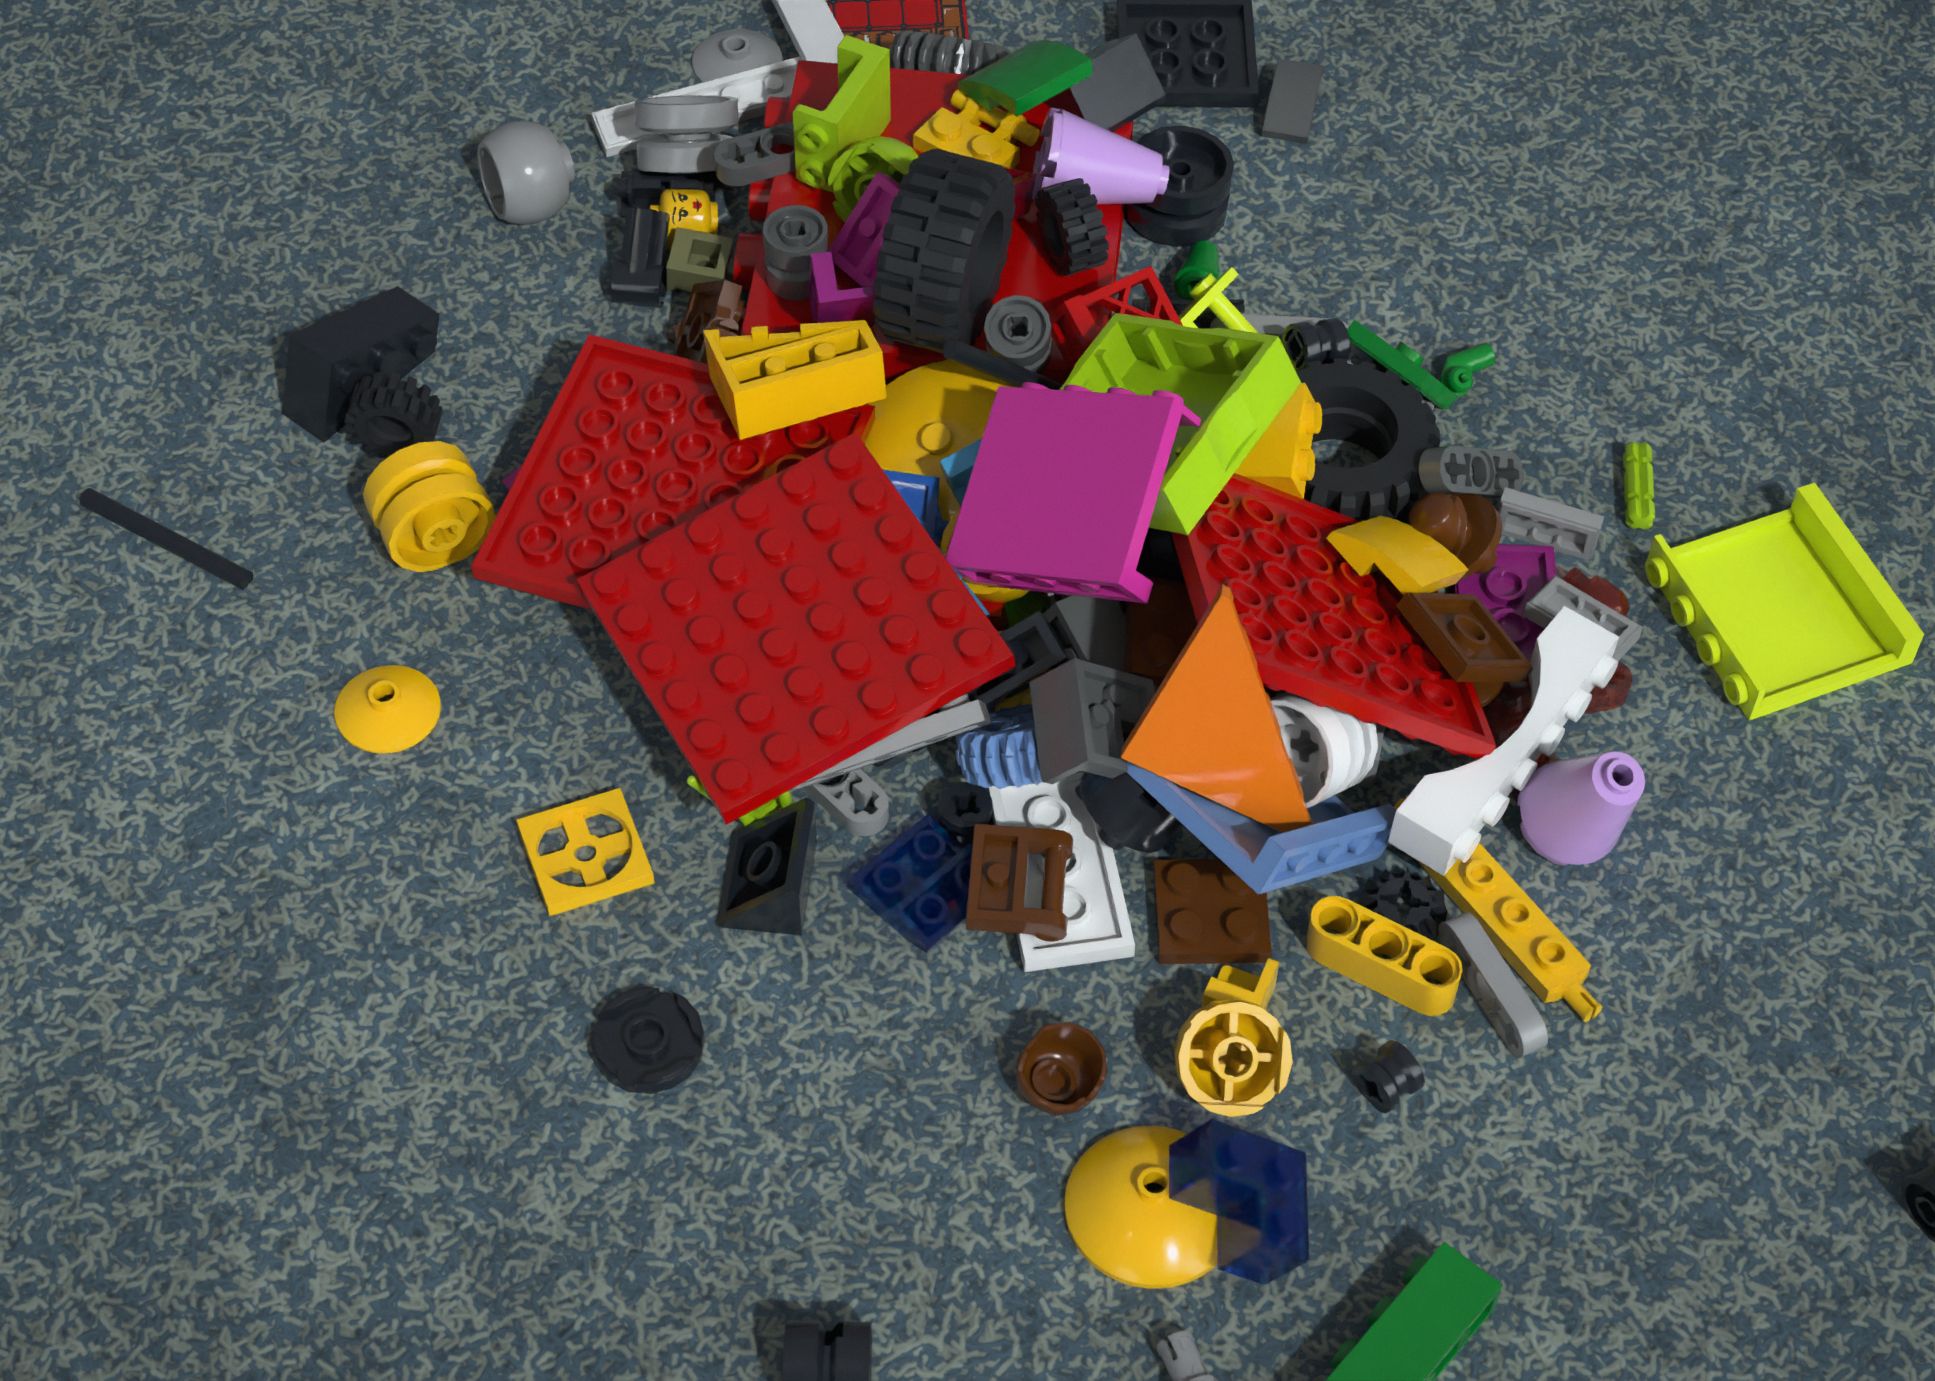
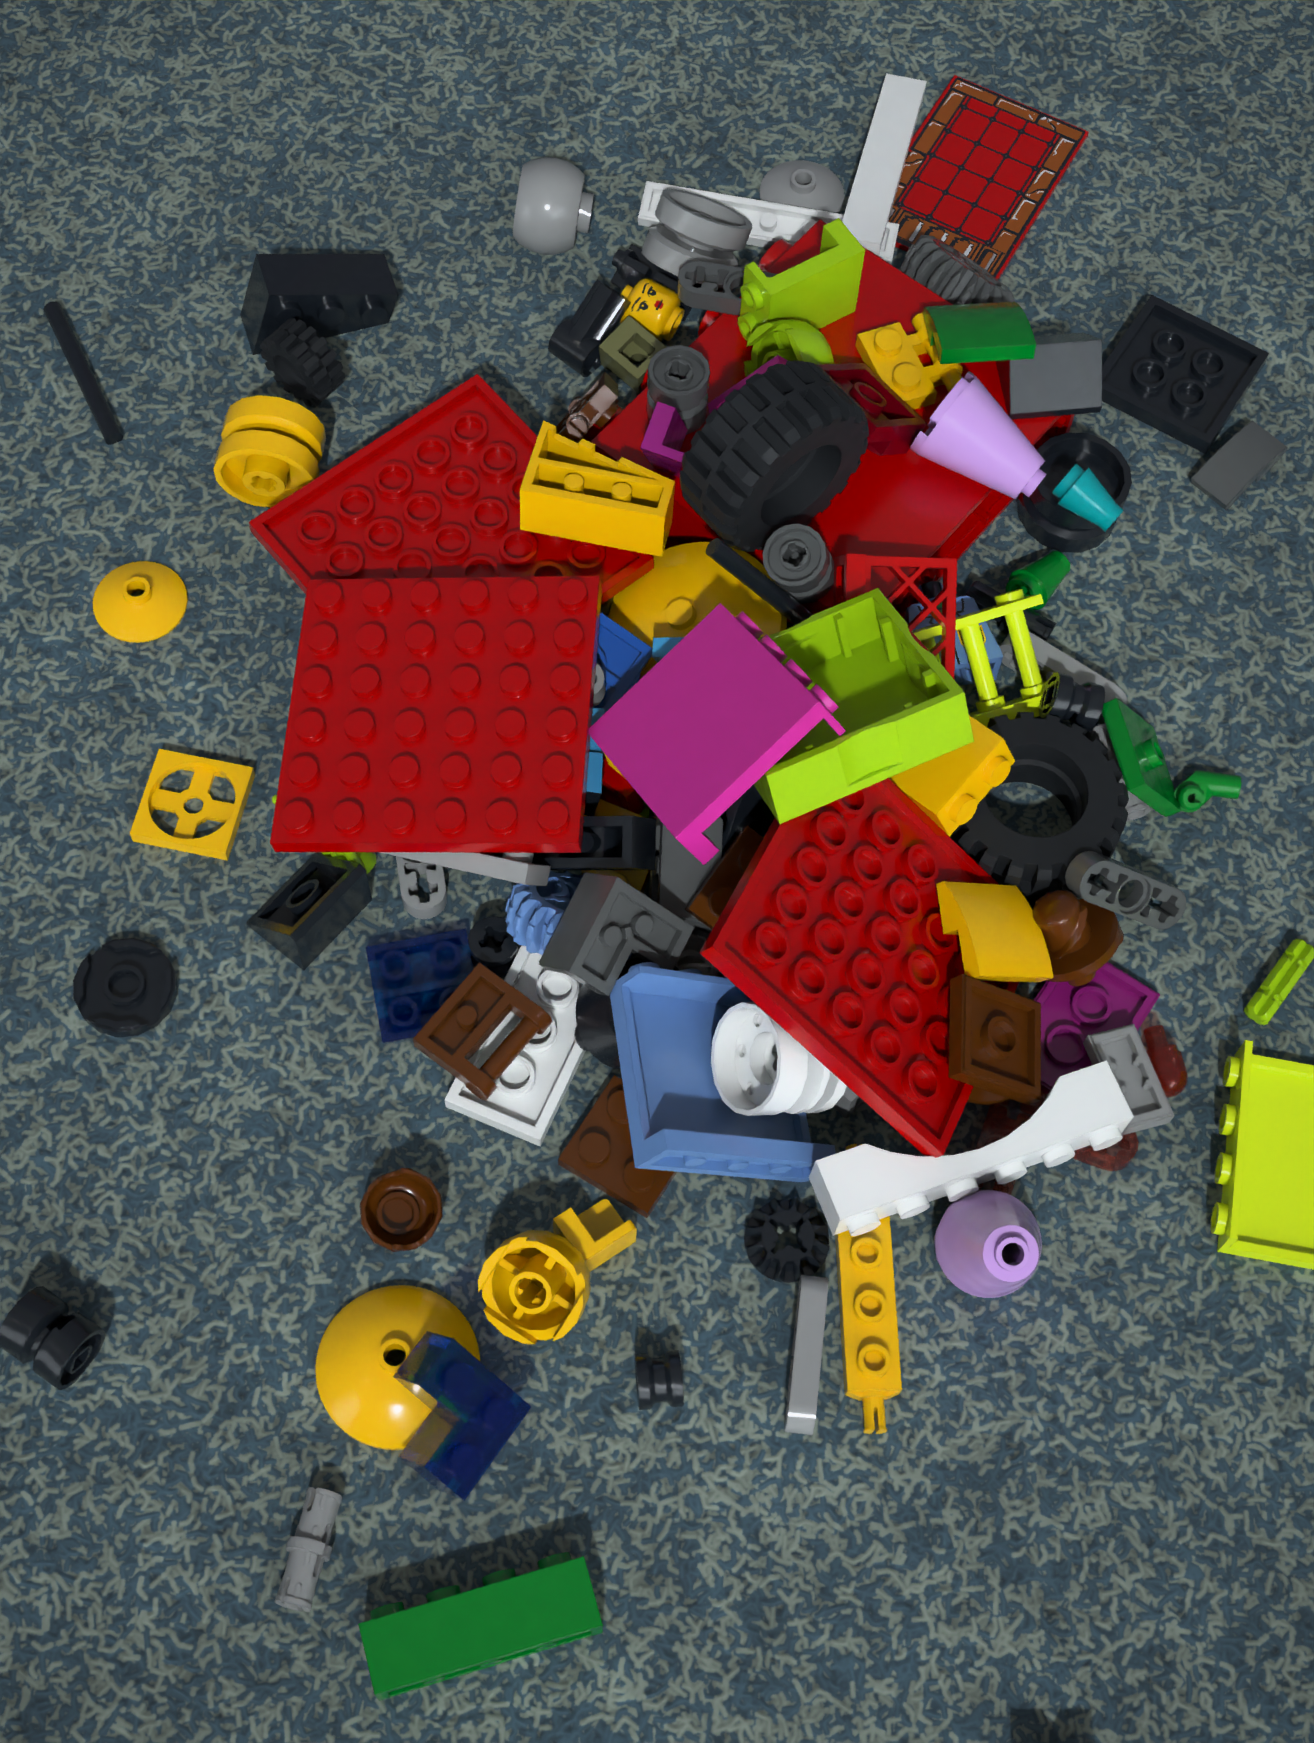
camera: 30 degrees right, 10 degrees up
black tyre [1036,178,1109,276] -> none
orange tile [1120,585,1315,833] -> none
yellow beam [1306,896,1463,1016] -> none
light grey plate [1498,487,1604,561] -> none
none -> teal cone [1052,464,1124,532]

